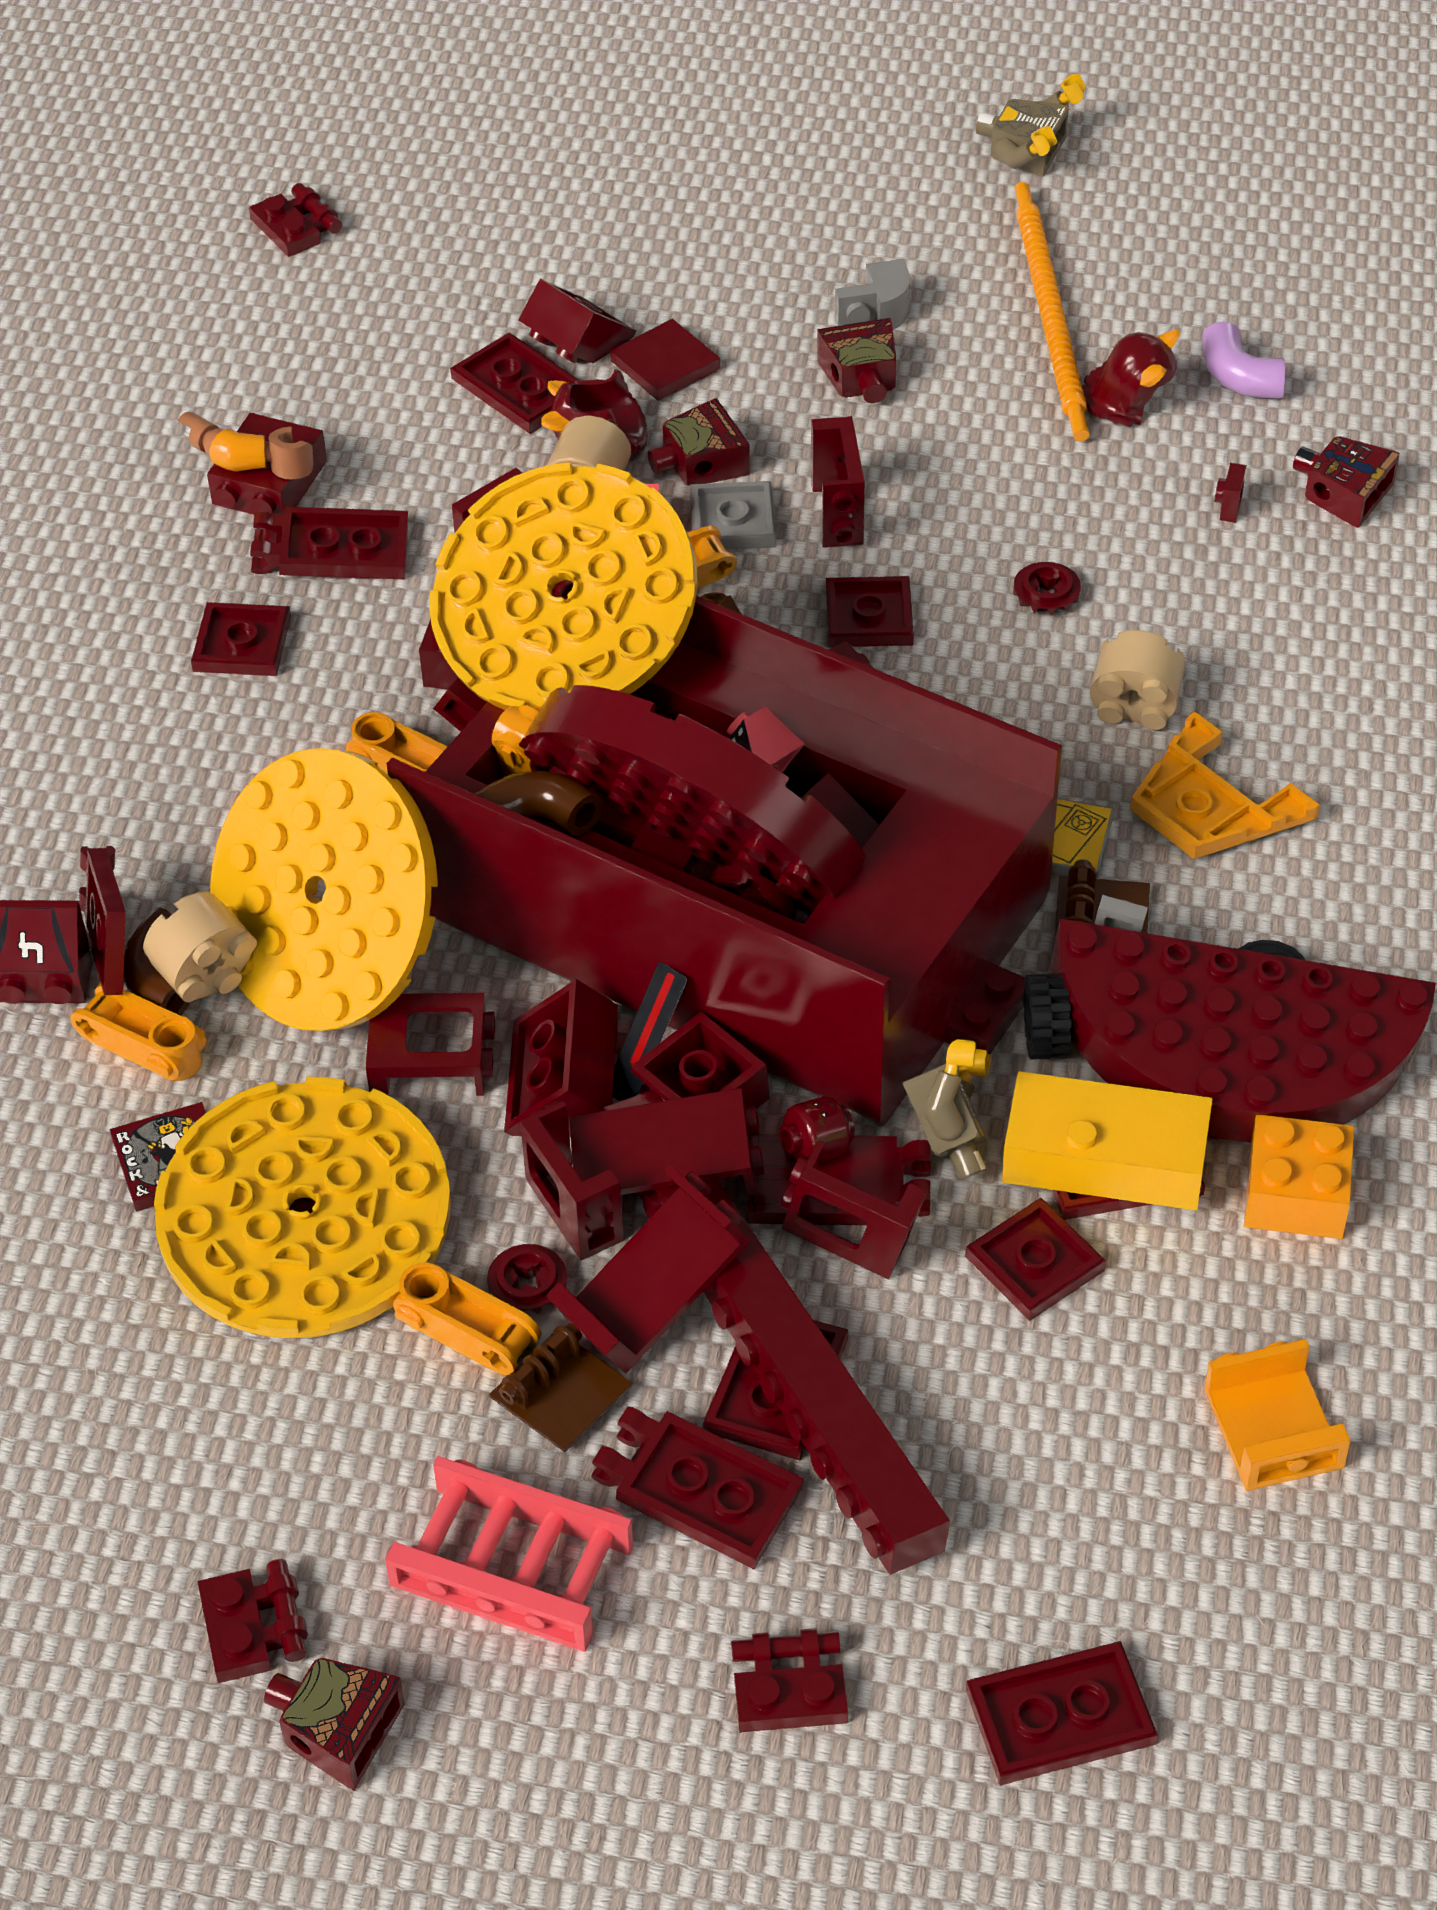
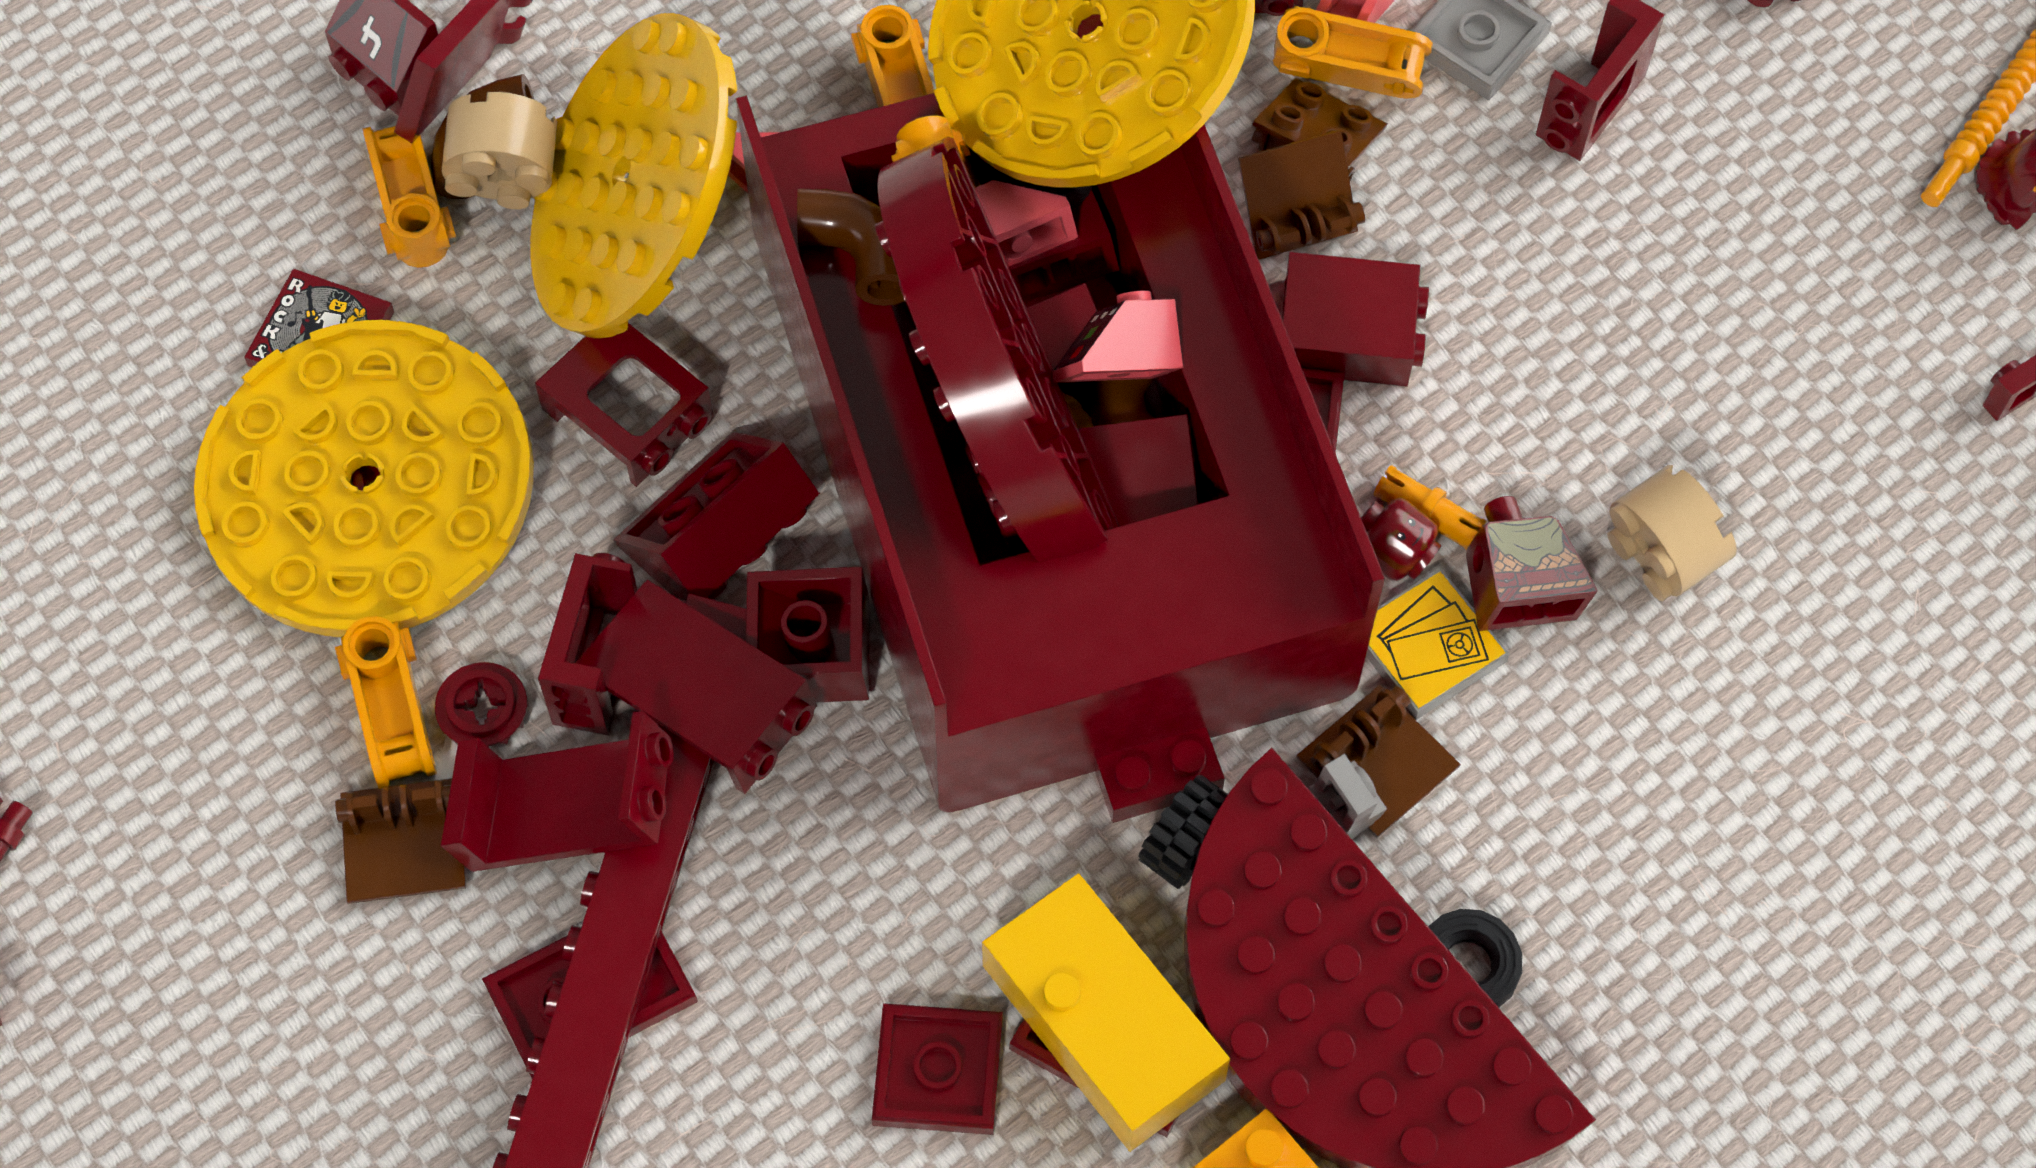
camera: 40 degrees right, 15 degrees up
coral fence [385,1456,633,1652] -> none
dark red tile [591,1406,804,1569] -> none
black sticker [612,962,687,1101] -> none
dark red tile [748,1134,931,1225] -> none
dark red head [779,1096,855,1163] -> none
dark red window [780,1140,928,1280] -> none
dark red tile [826,576,914,647] -> none
dark tan torso [903,1039,991,1180] -> none
dark red gear [1013,562,1081,616] -> none
light orange wing [1130,711,1320,859] -> none
none -> torso [1466,496,1598,631]

